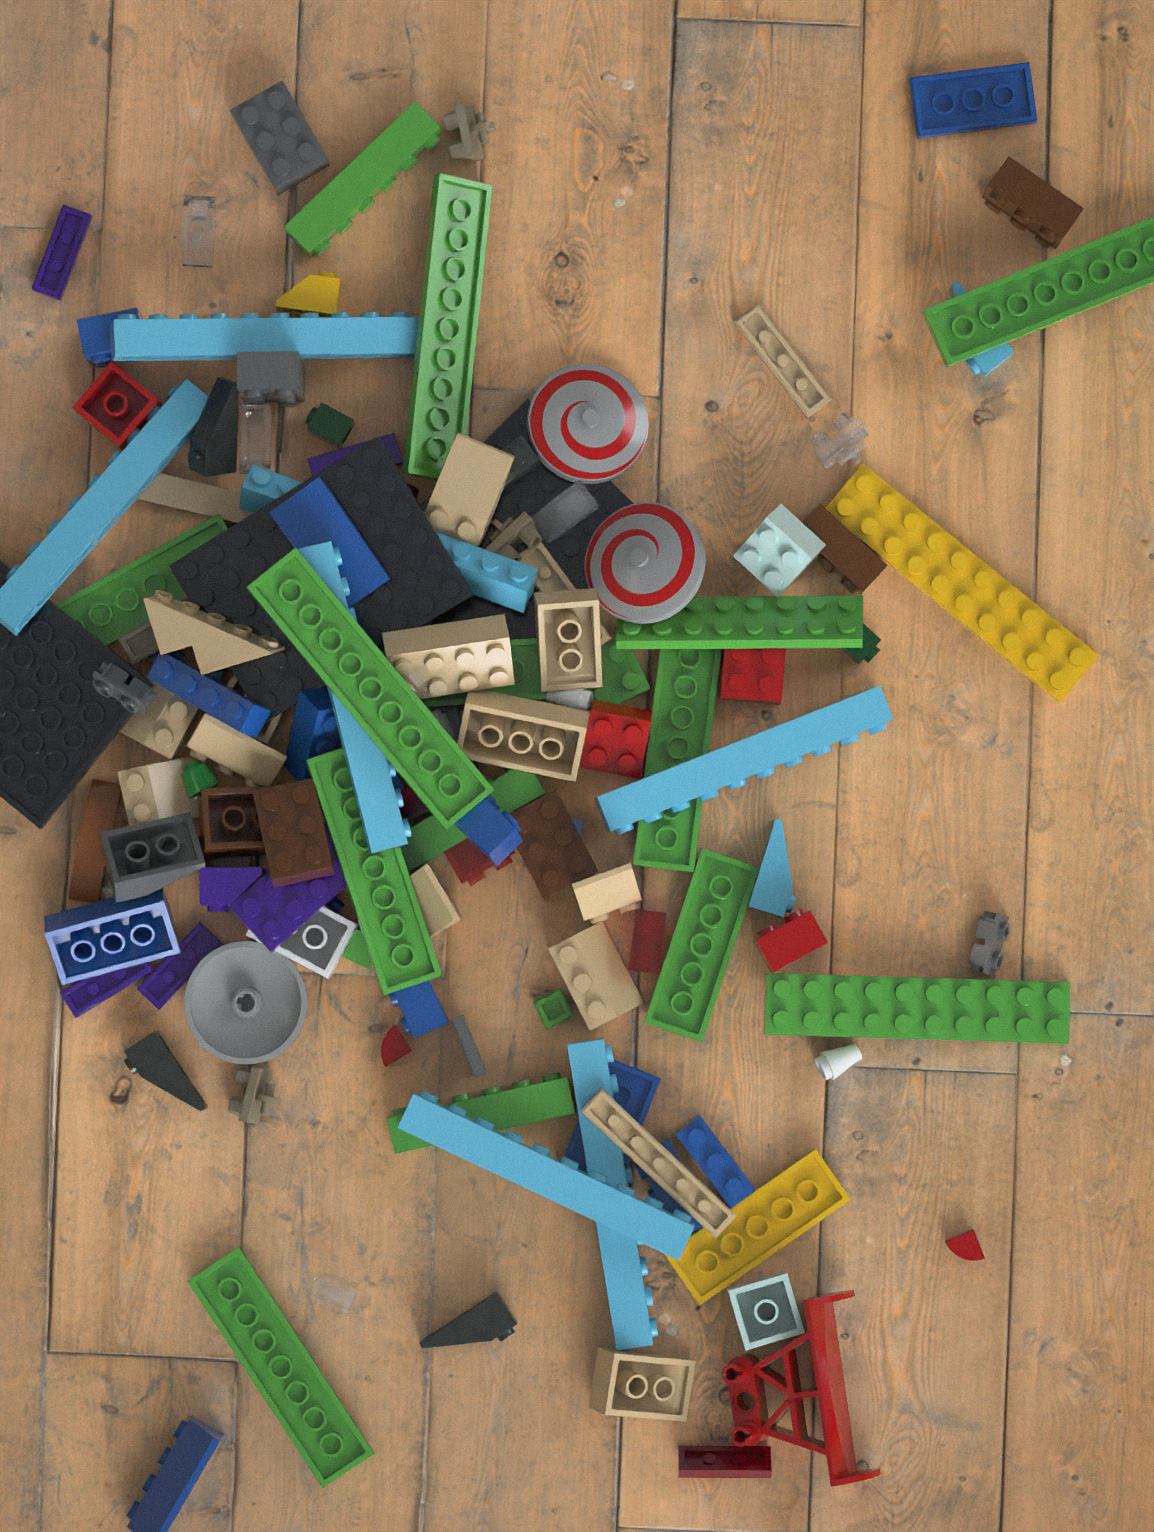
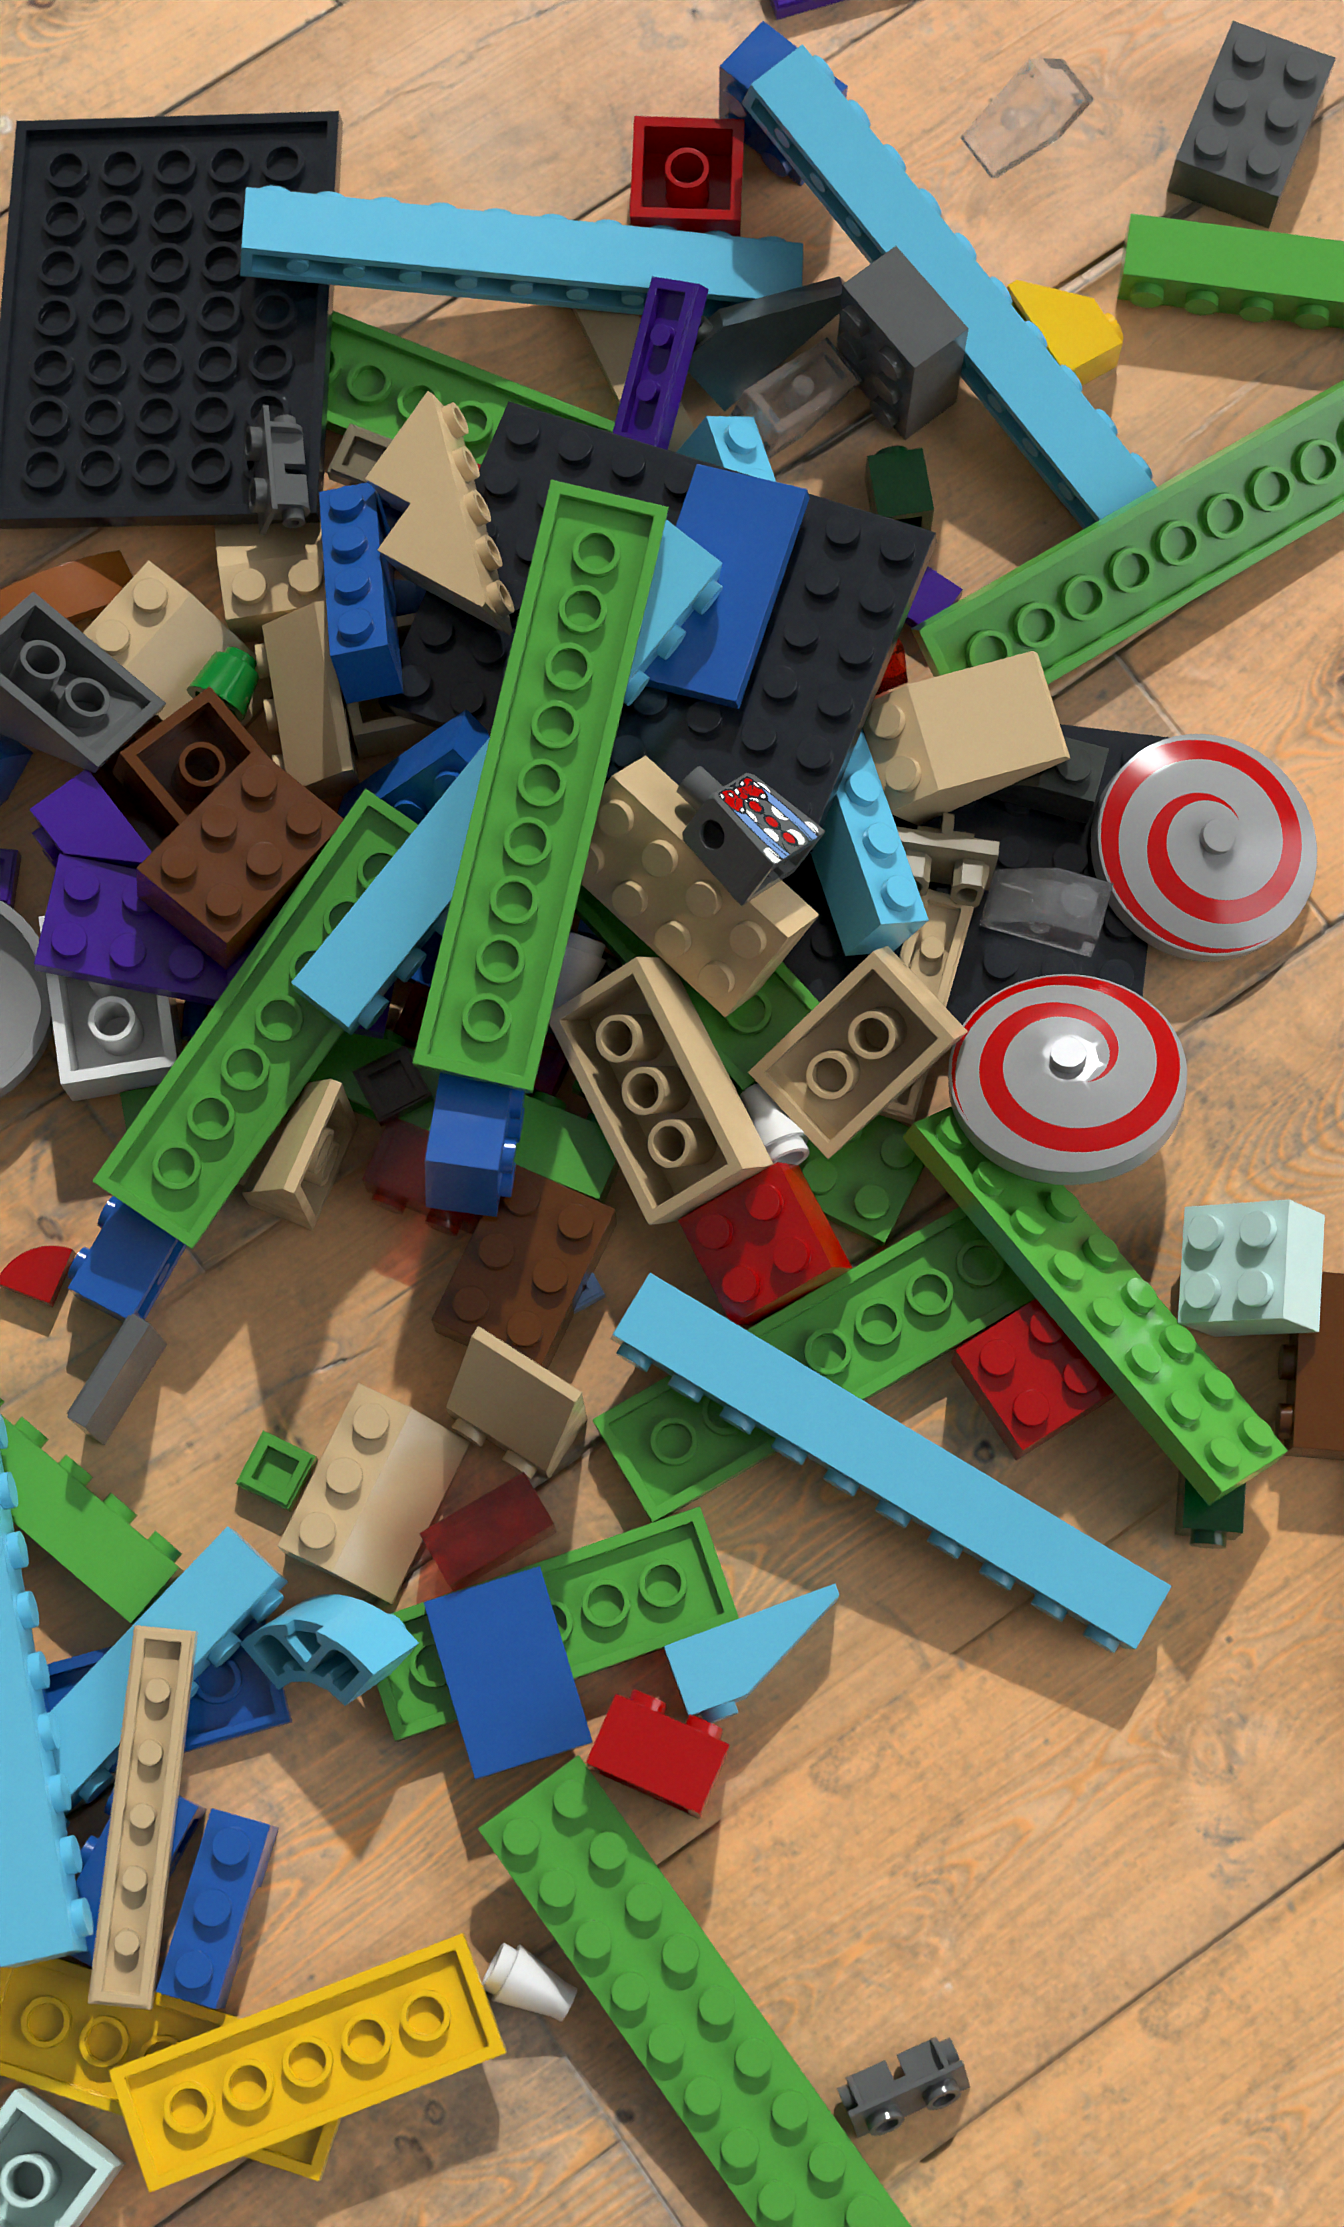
camera: 55 degrees right, 10 degrees down
none -> yellow plate [108,1933,507,2193]
none -> medium azure brick [240,1594,419,1706]
none -> dark brown tile [353,1045,433,1127]
none -> blue tile [423,1566,593,1780]
none -> dark purple tile [612,276,709,450]
none -> dark grey torso [676,766,825,906]

